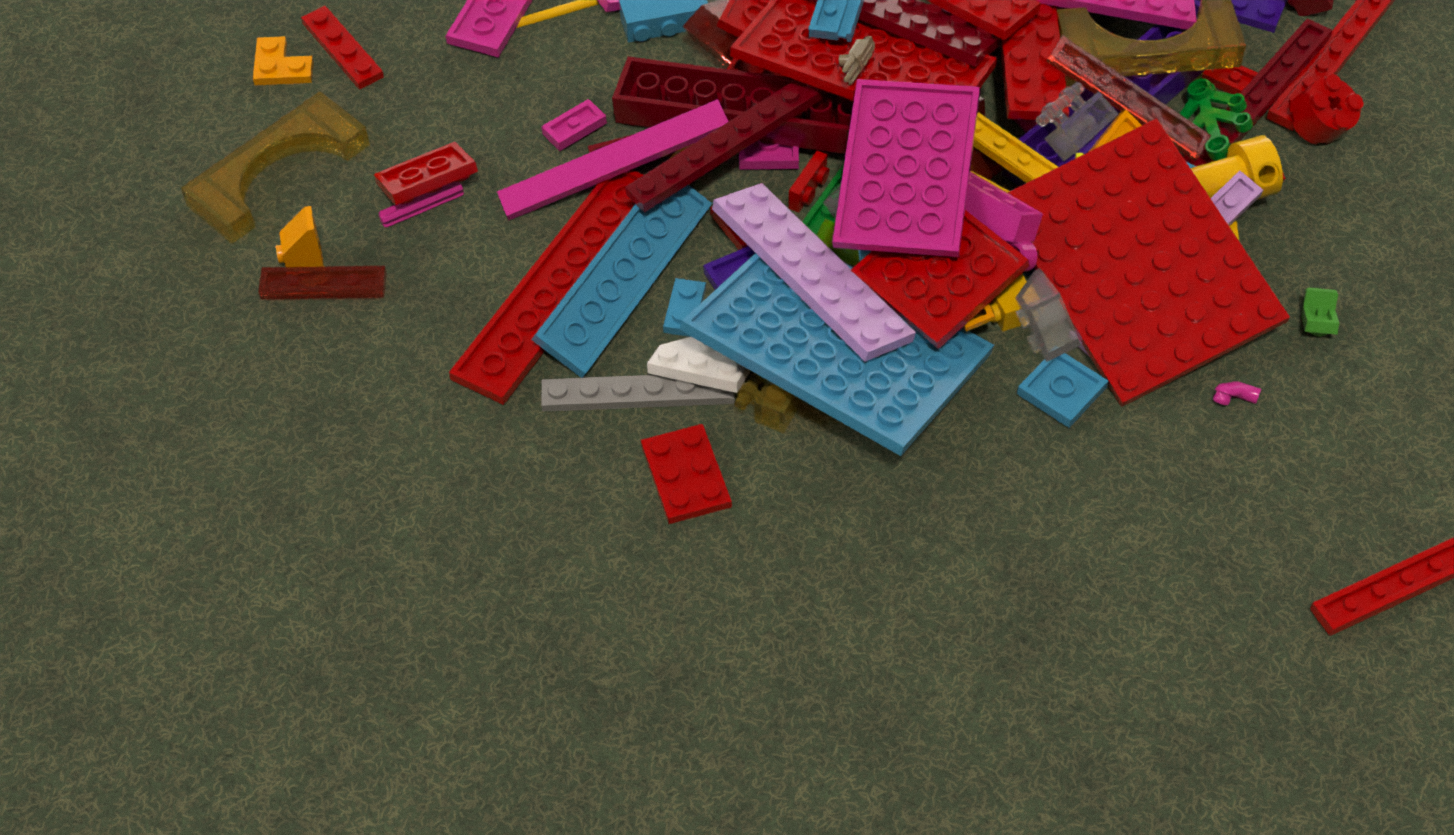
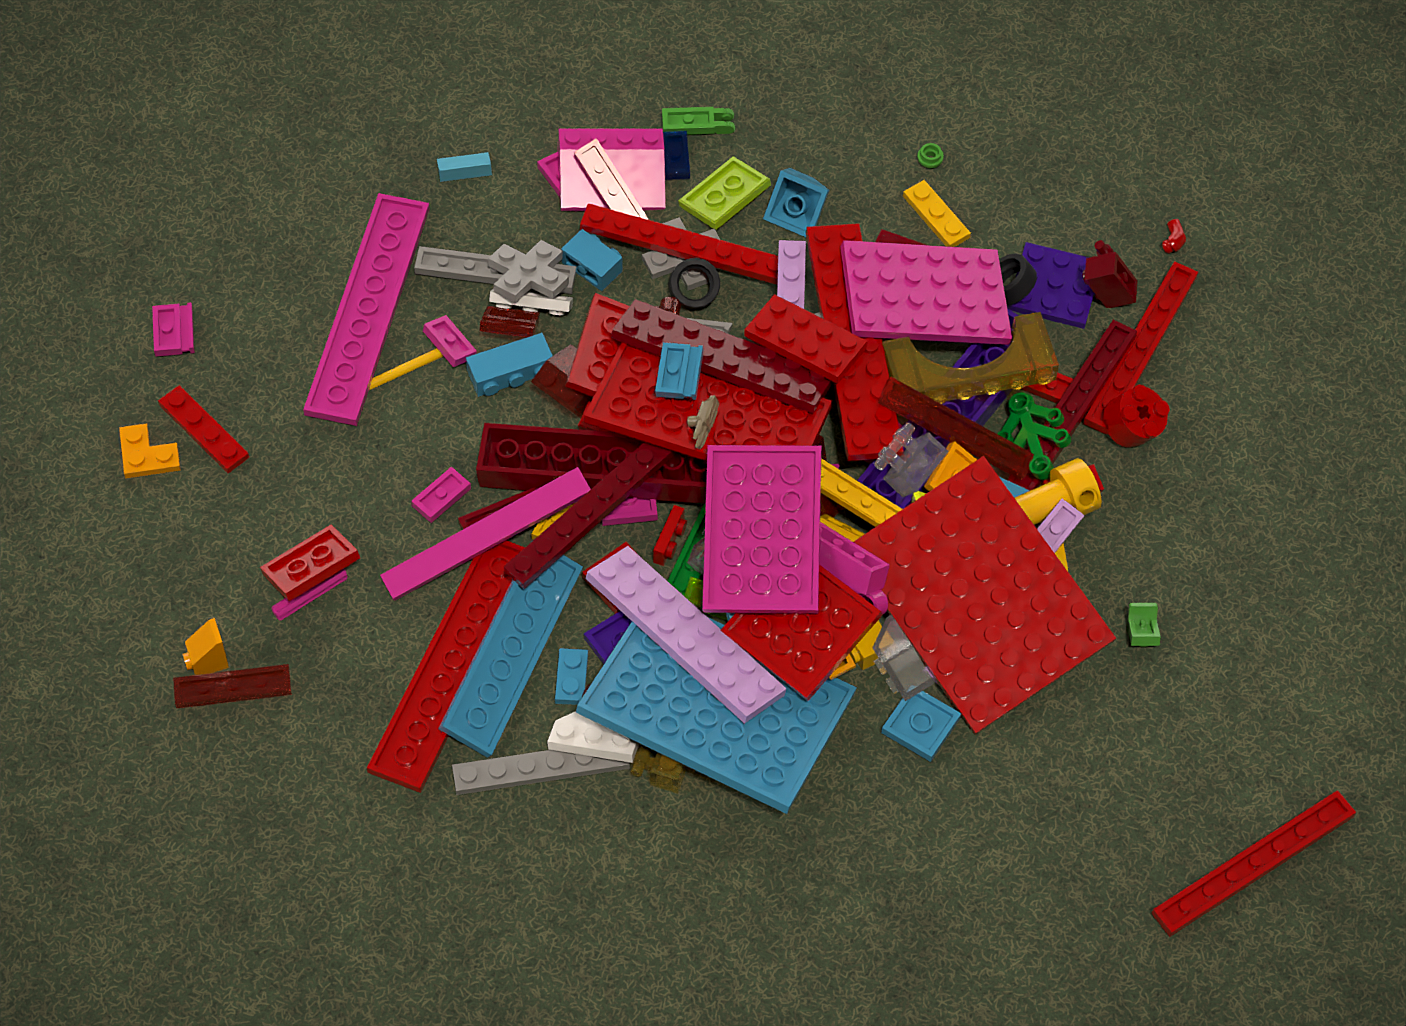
camera: 10 degrees left, 5 degrees up
clear yellow arch [181,91,370,244] -> none
red plate [640,424,732,524] -> none
dark pink arm [1213,381,1261,406] -> none

